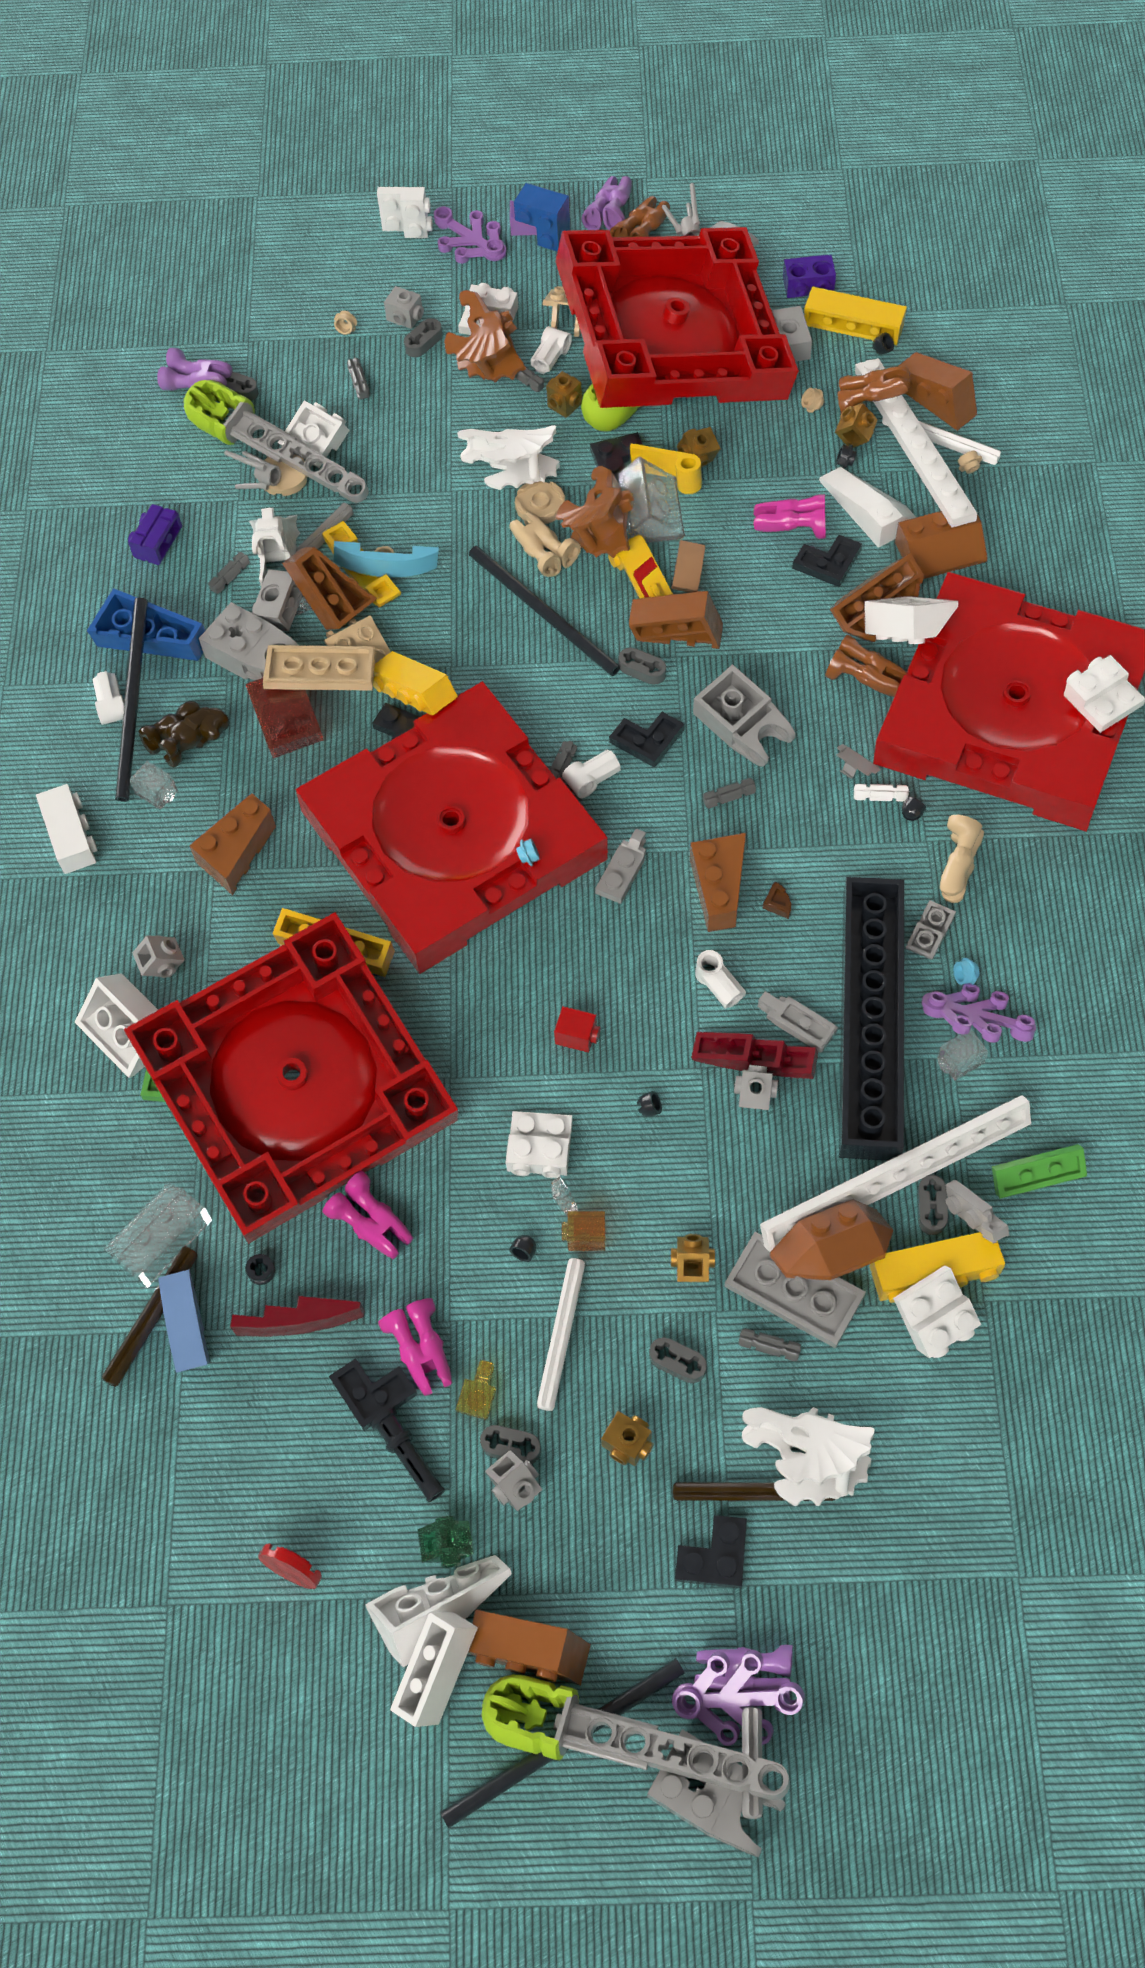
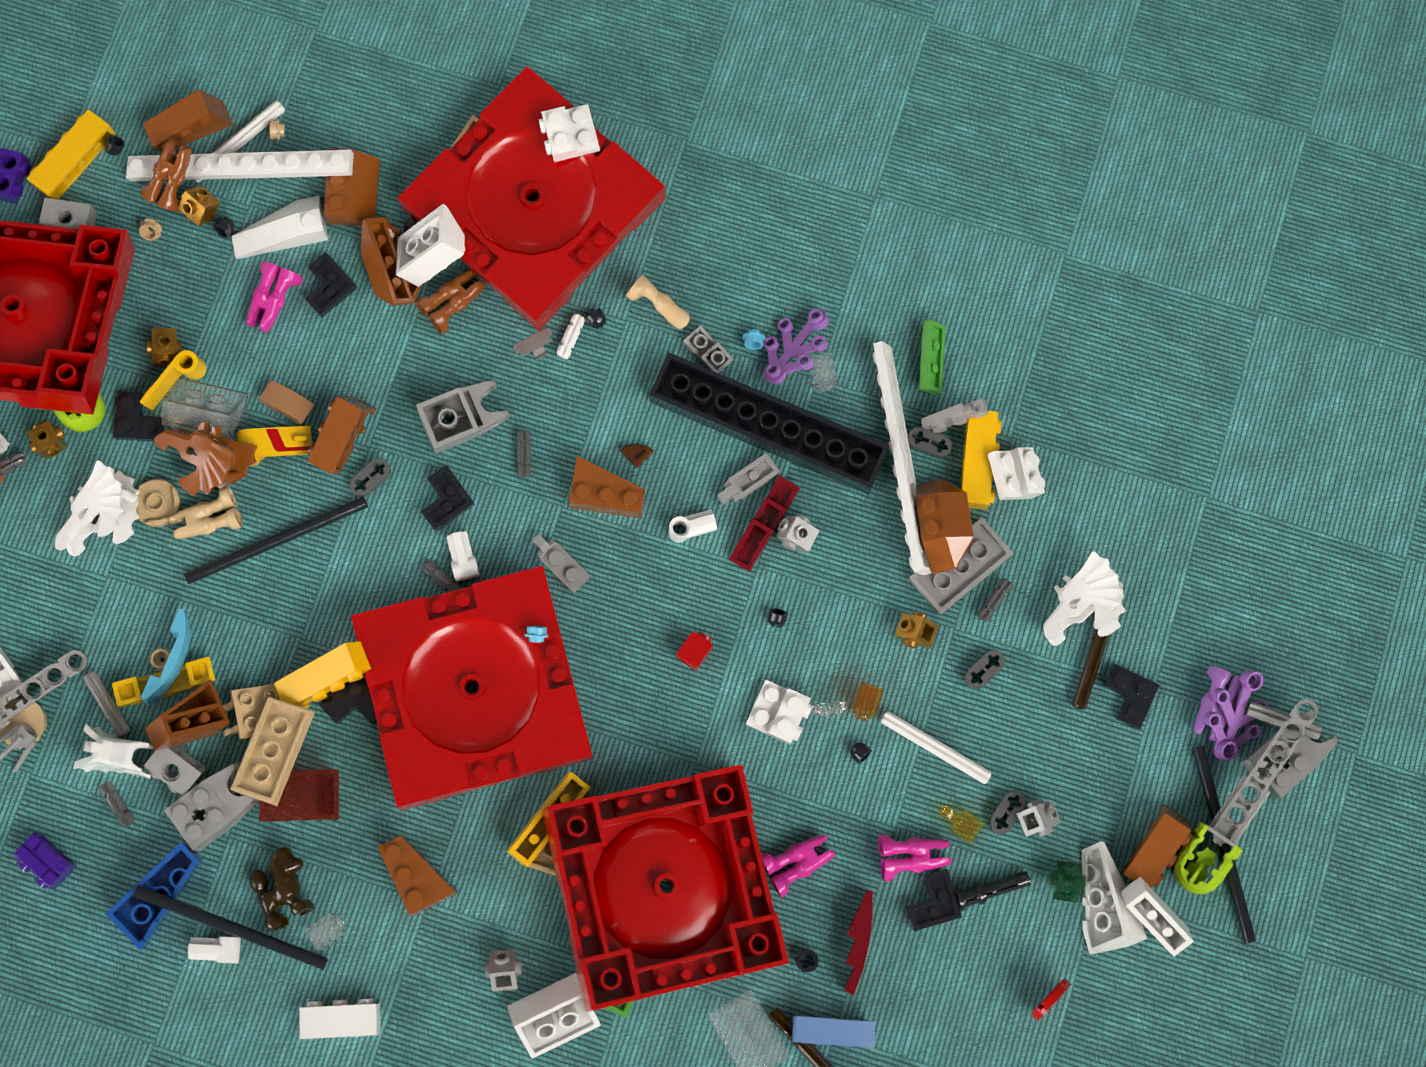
camera: 75 degrees left, 15 degrees up
pearl gold brick [601,1411,654,1466] -> none

